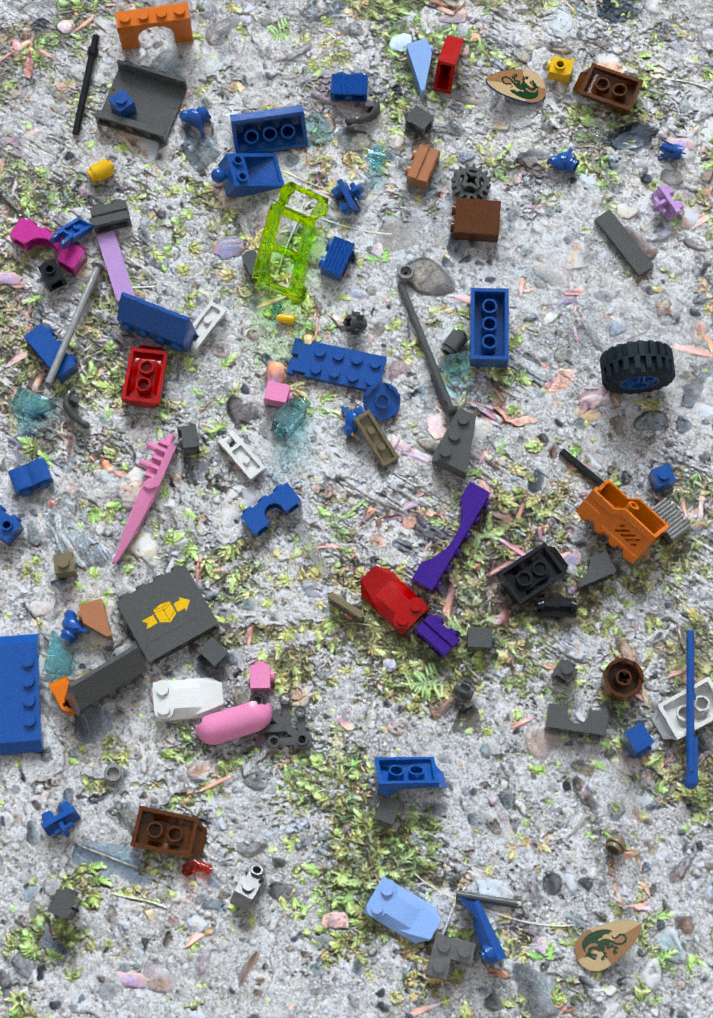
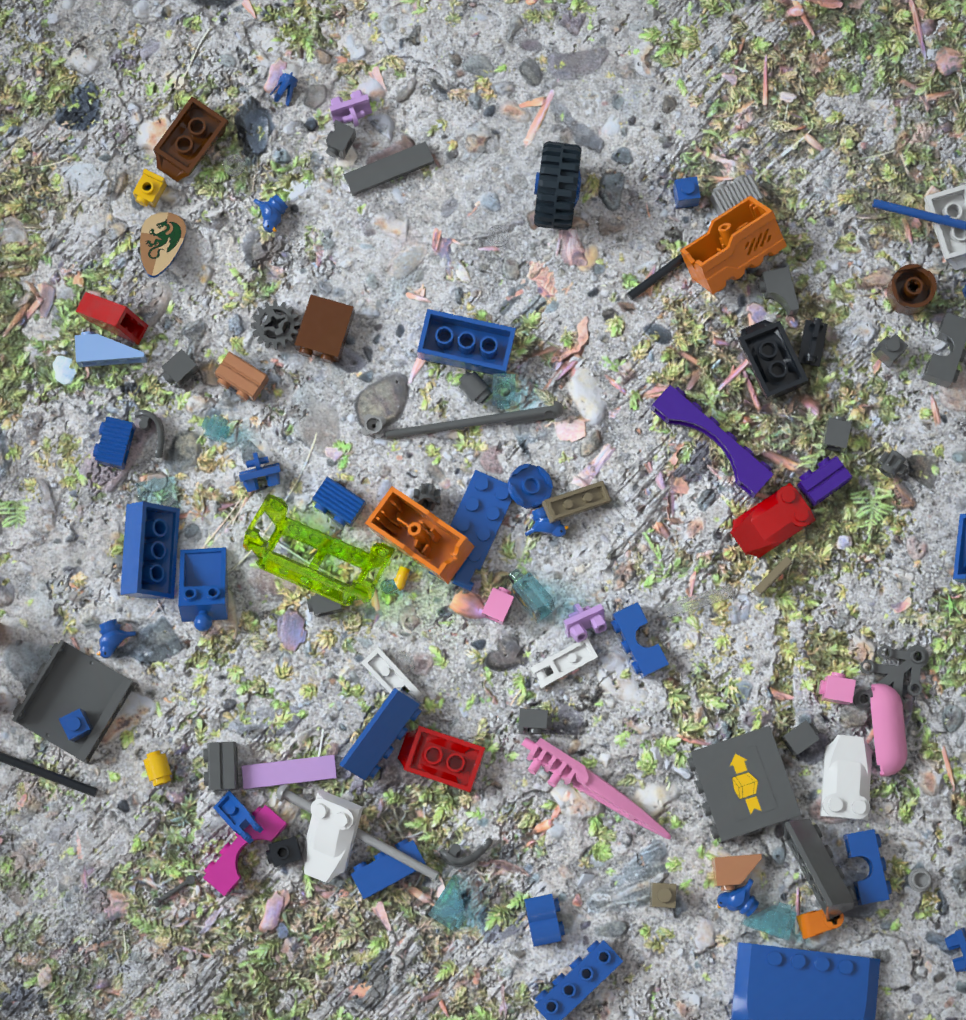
camera: 80 degrees left, 5 degrees up
dark grey wedge [432,408,476,480] -> none
none -> white slope [303,790,363,883]
none -> dark grey brick [326,119,356,159]
none -> orange piece [365,486,475,584]
none -> lavender hips [564,603,607,643]
none -> blue arch [843,829,892,905]

